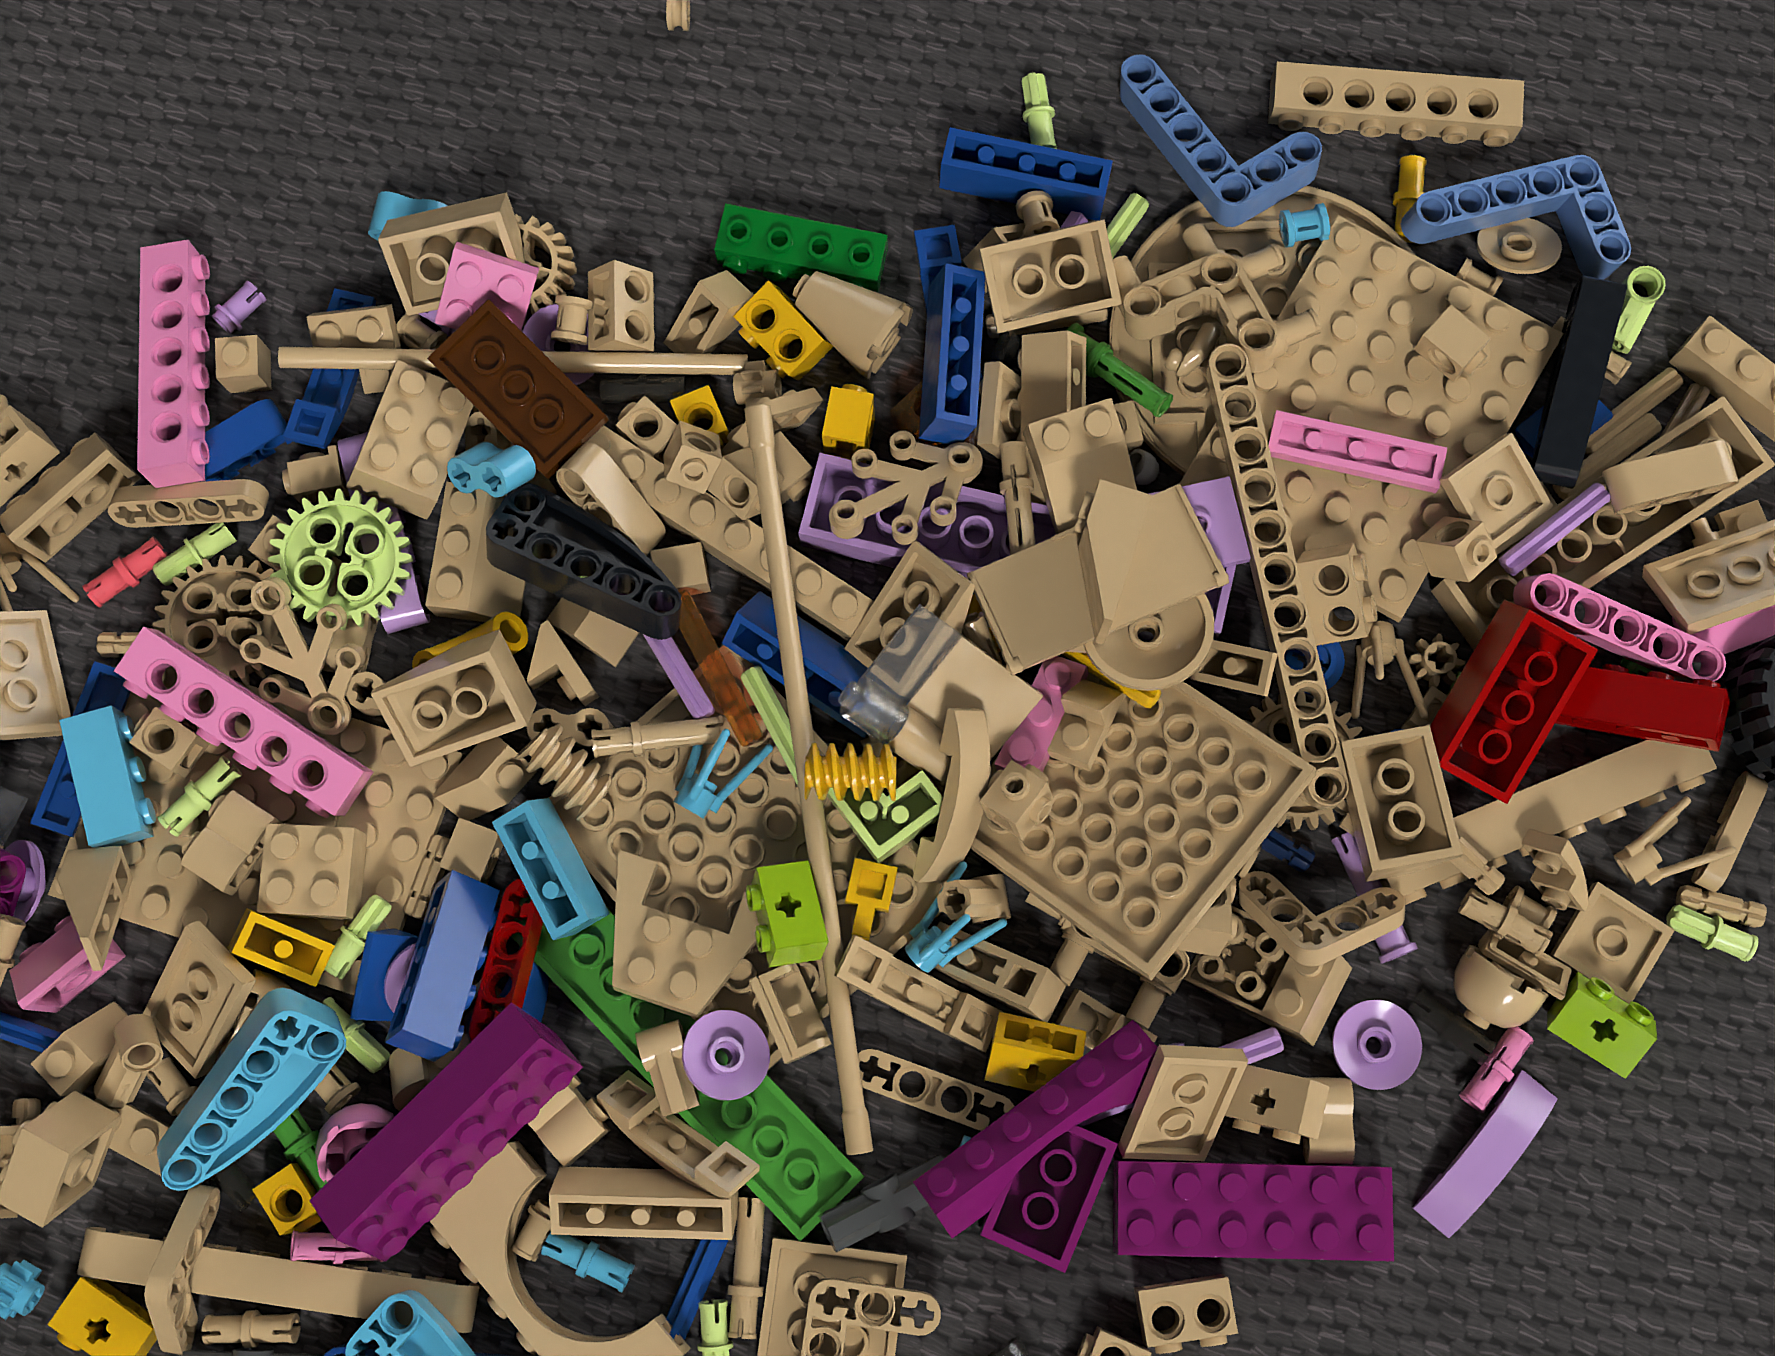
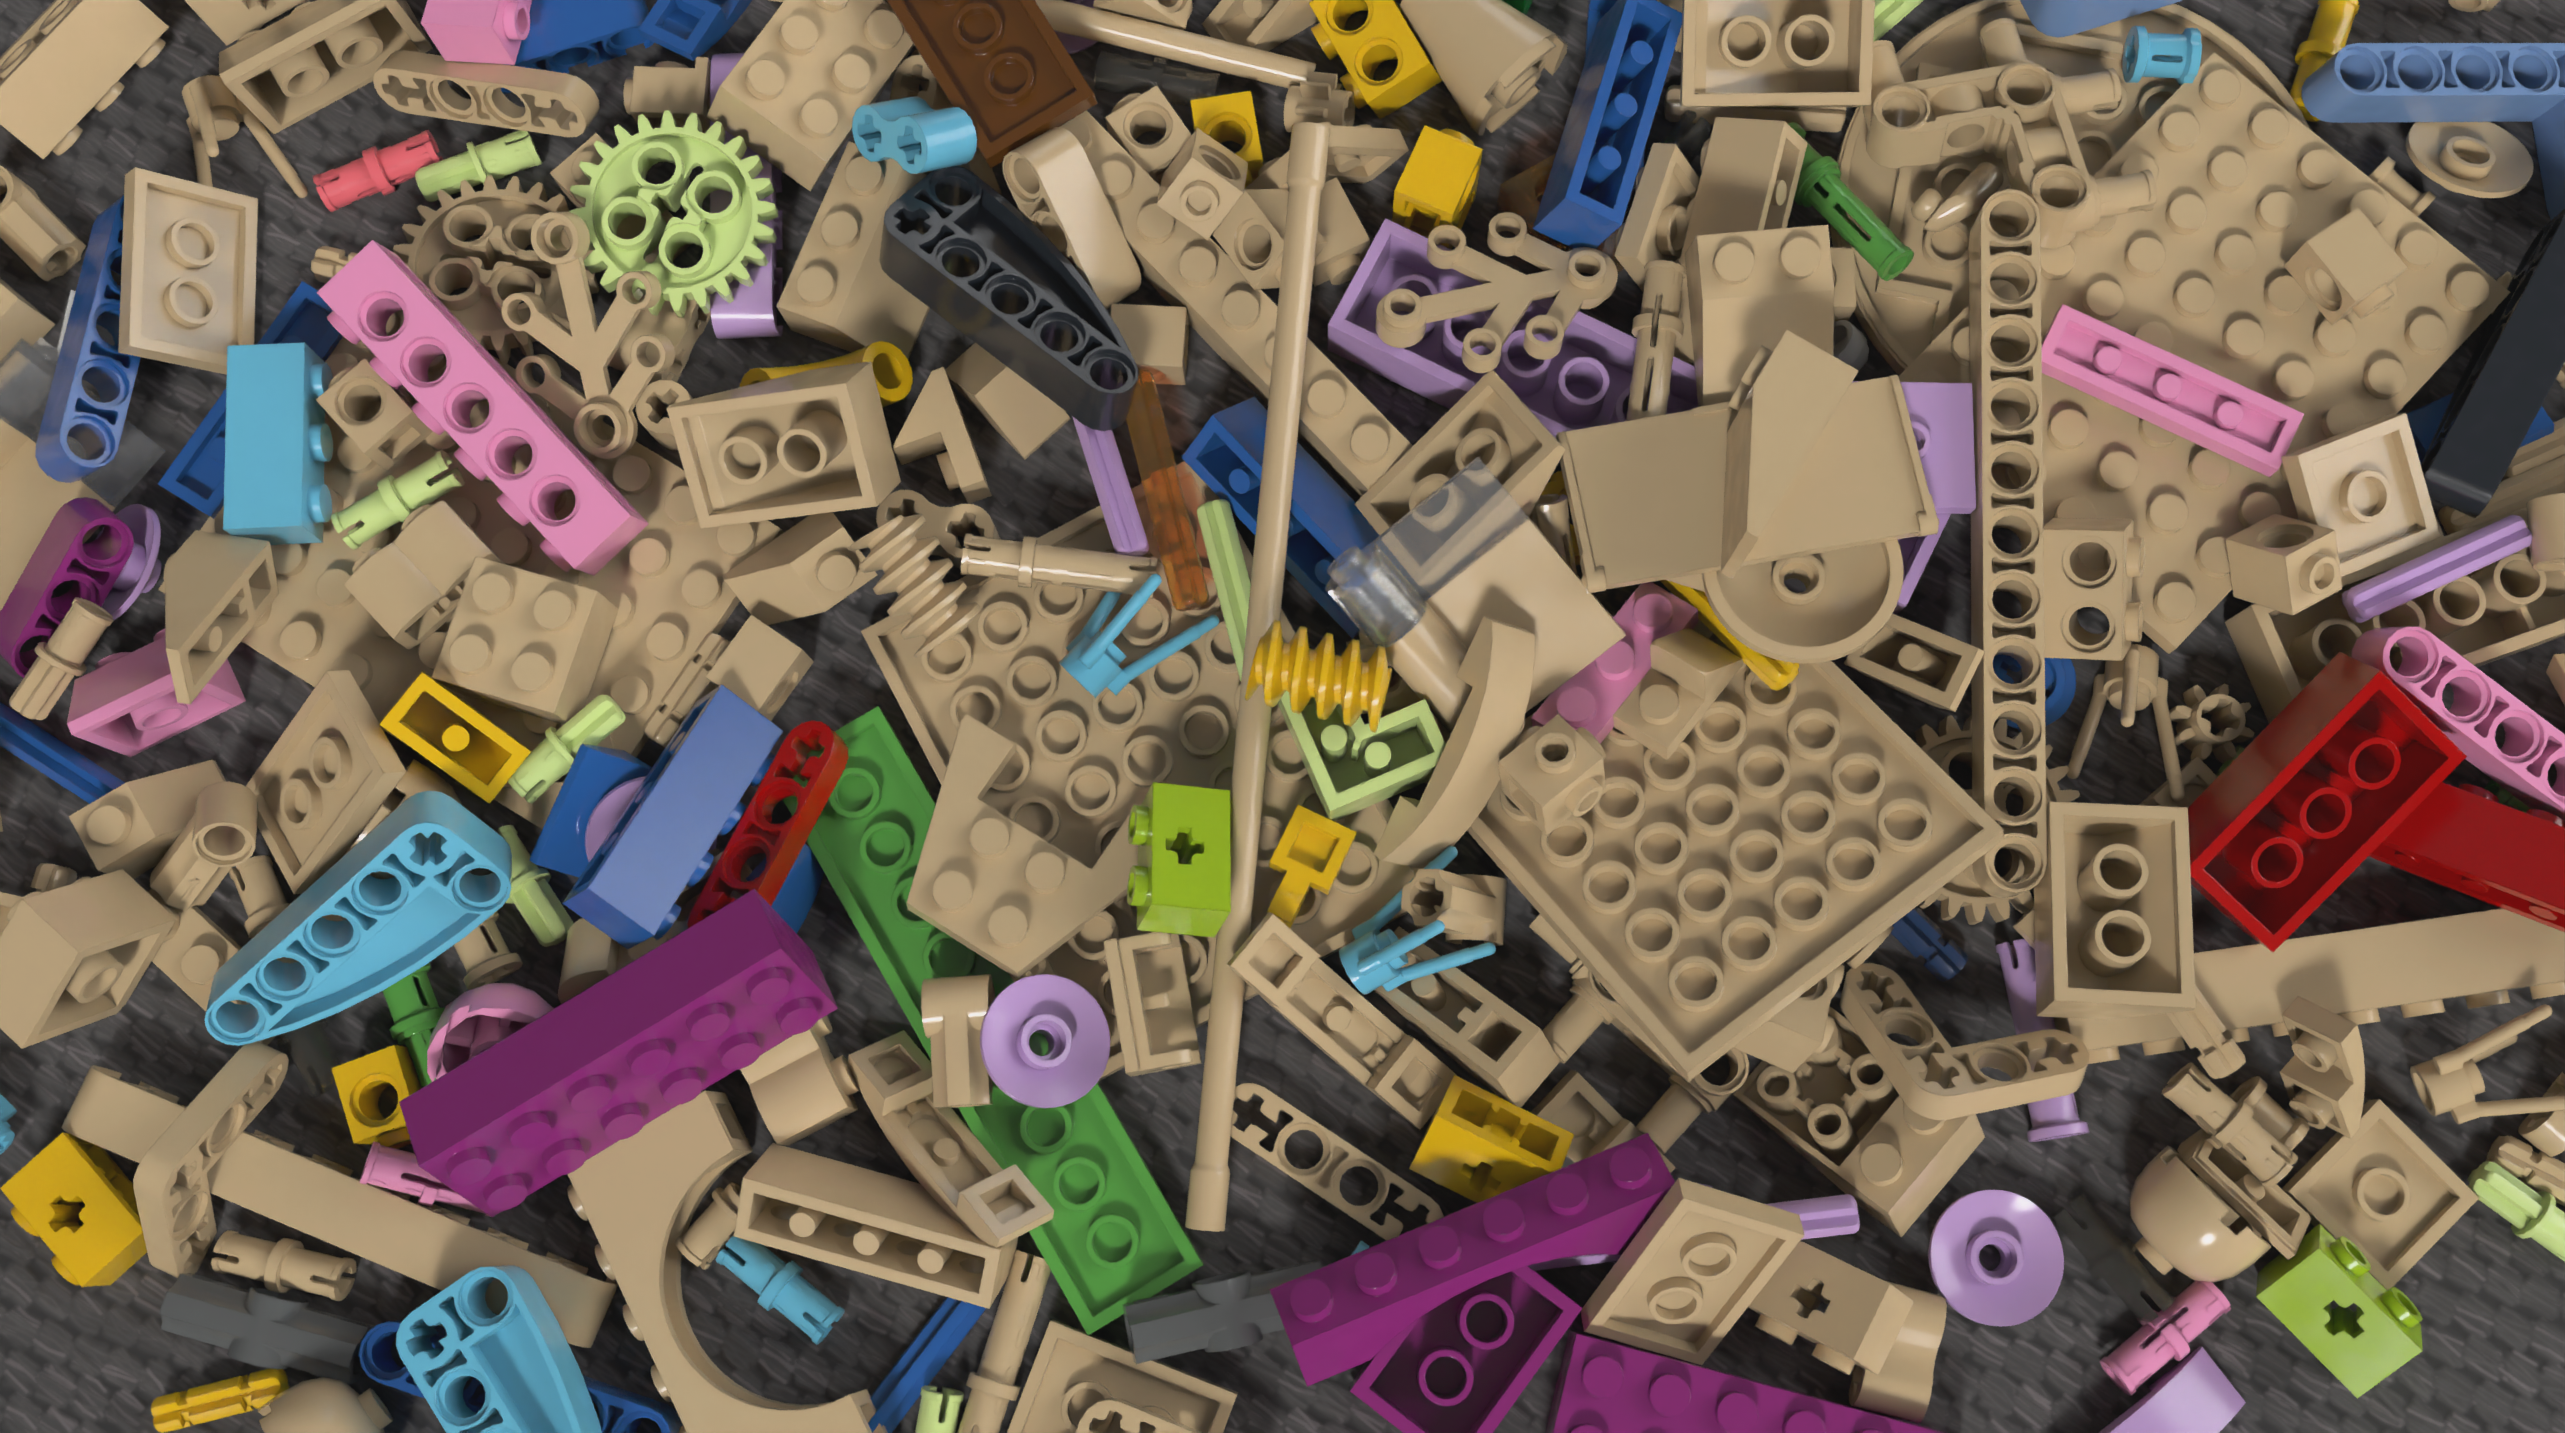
camera: 15 degrees right, 0 degrees up
medium azure brick [492,798,610,940] -> none

